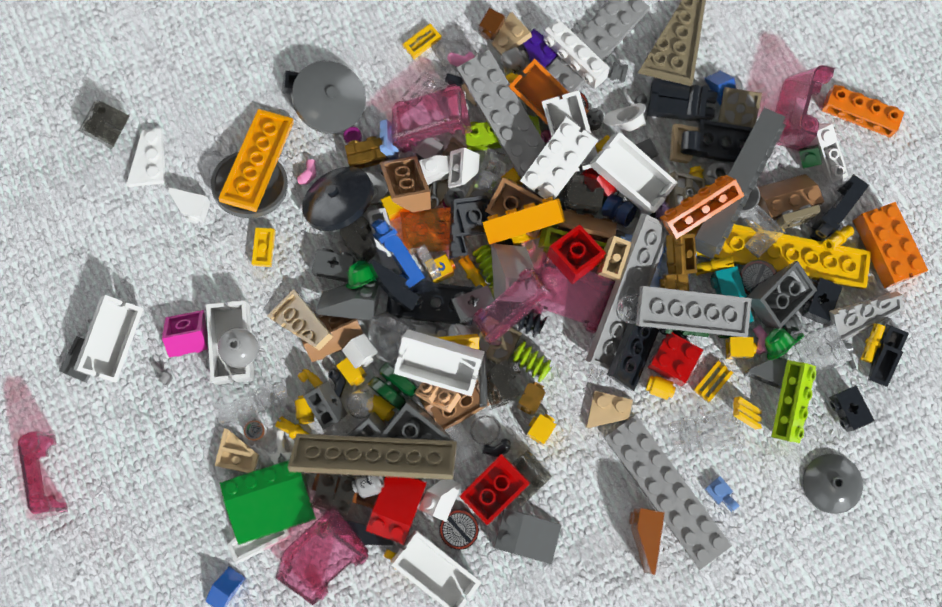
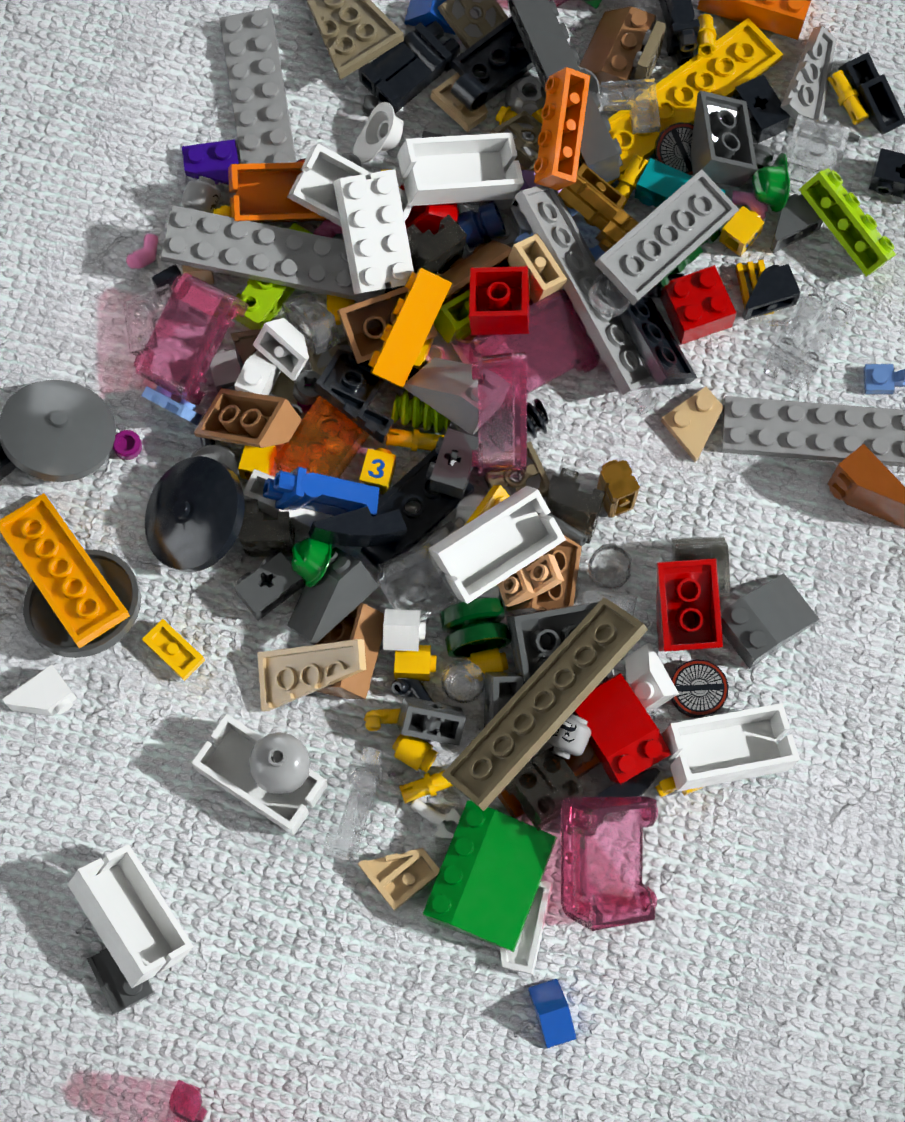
camera: 50 degrees left, 5 degrees down
light grey hand [151,362,173,386] -> none
dark pink slope [162,310,208,357] -> none
tile [244,421,265,441] -> none
bright pink arm [297,159,316,185] -> none
pearl gold brick [344,136,386,169] -> none
yellow tile [402,23,442,60] -> none
clear beam [416,244,442,280] -> none
reddish brown brick [479,8,505,41] -> none
black arm [482,439,511,458] -> none
tan wing [492,12,532,56] -> none
lime piece [511,341,553,383] -> none
yellow brick [527,414,557,446] -> none
white brick [544,19,610,89] -> none
dark grey wheel [610,62,628,83] -> none
yellow brick [645,375,676,400] -> none
yellow tile [733,396,762,430] -> none
none -> black slope [742,264,801,321]

